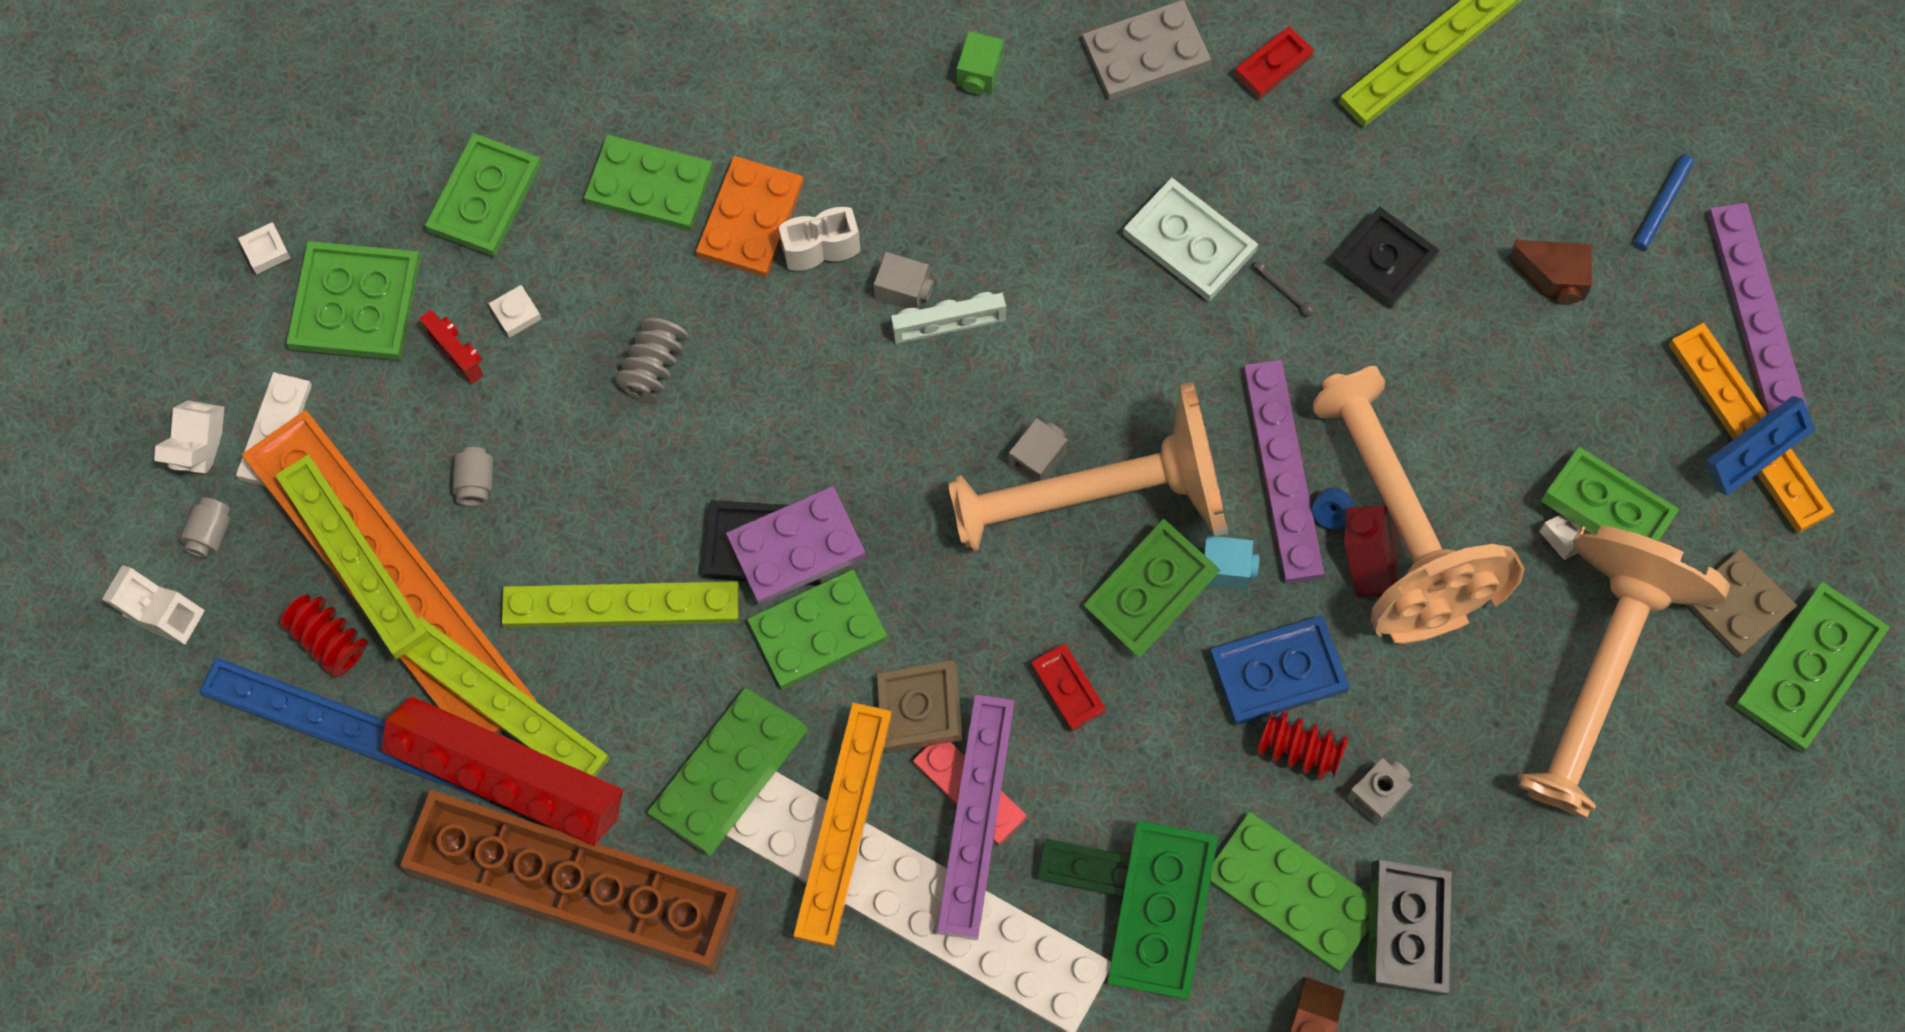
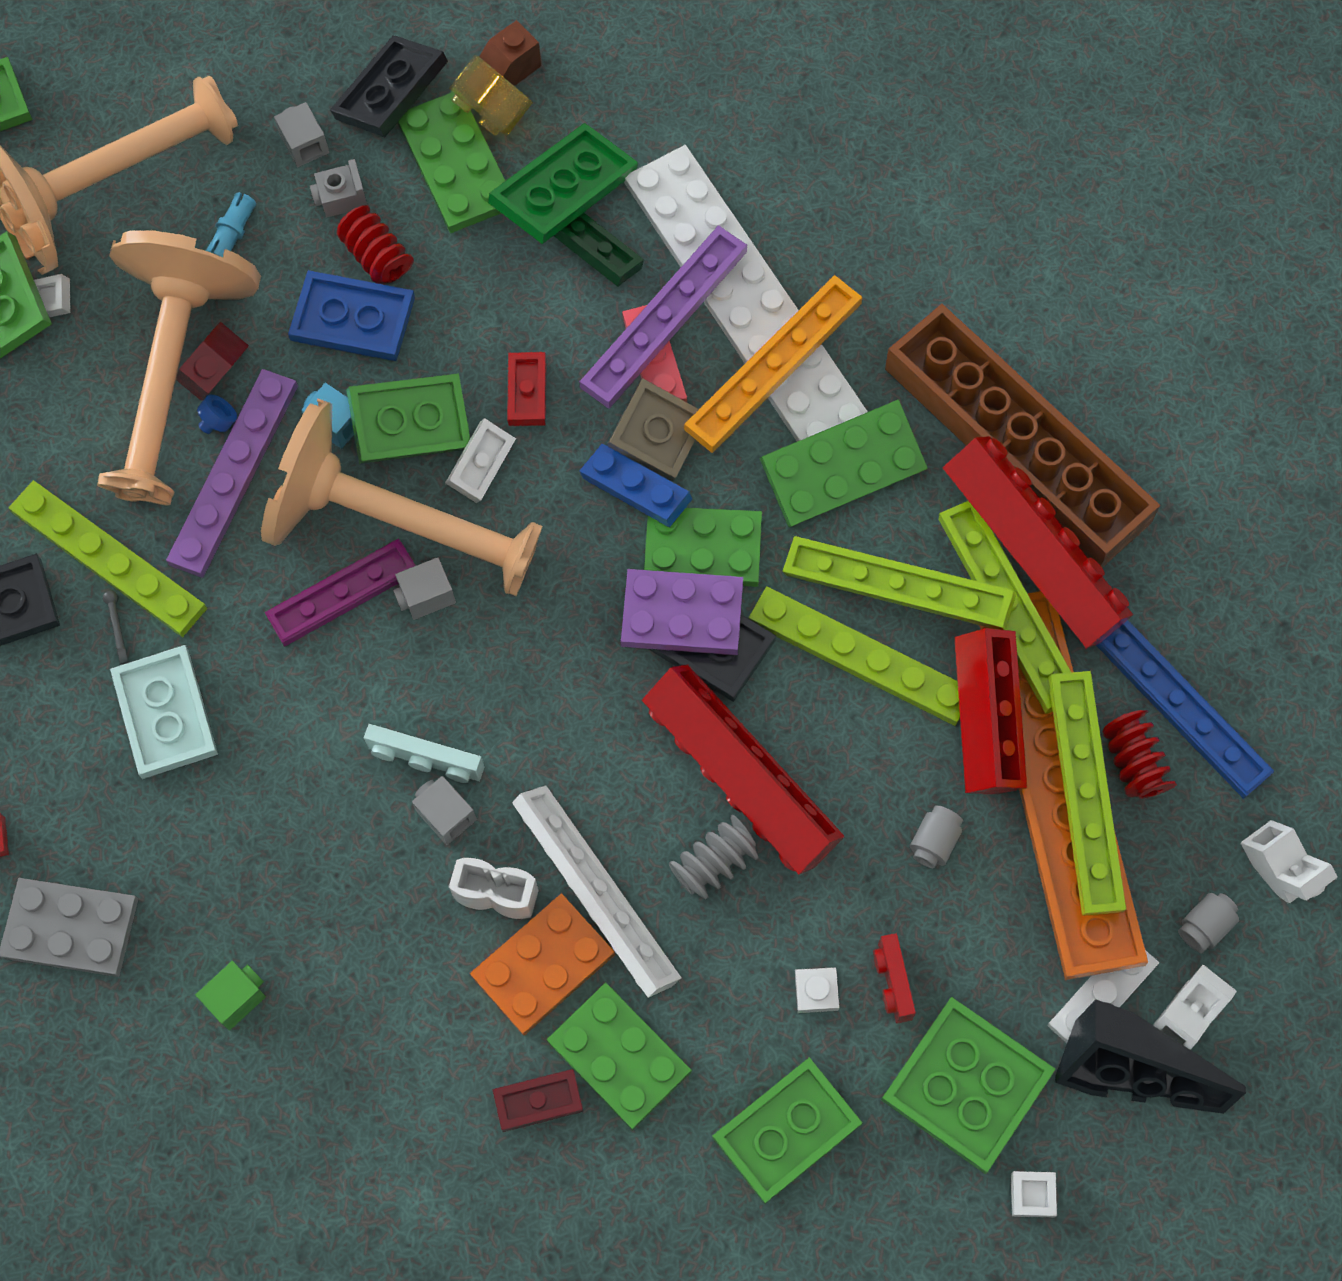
camera: 150 degrees left, 0 degrees up
none -> lime plate [8,480,207,637]
none -> medium azure pin [205,192,256,257]
none -> magenta tile [265,538,416,647]
none -> light grey brick [274,102,329,168]
none -> white plate [445,418,516,503]
none -> clear yellow brick [448,55,533,136]
none -> dark red plate [492,1069,584,1132]
none -> white plate [512,786,681,998]
none -> blue plate [580,444,692,528]
none -> red brick [642,664,845,875]
none -> lime plate [783,536,1016,630]
none -> red brick [954,628,1027,794]
none -> black wedge [1055,999,1246,1114]

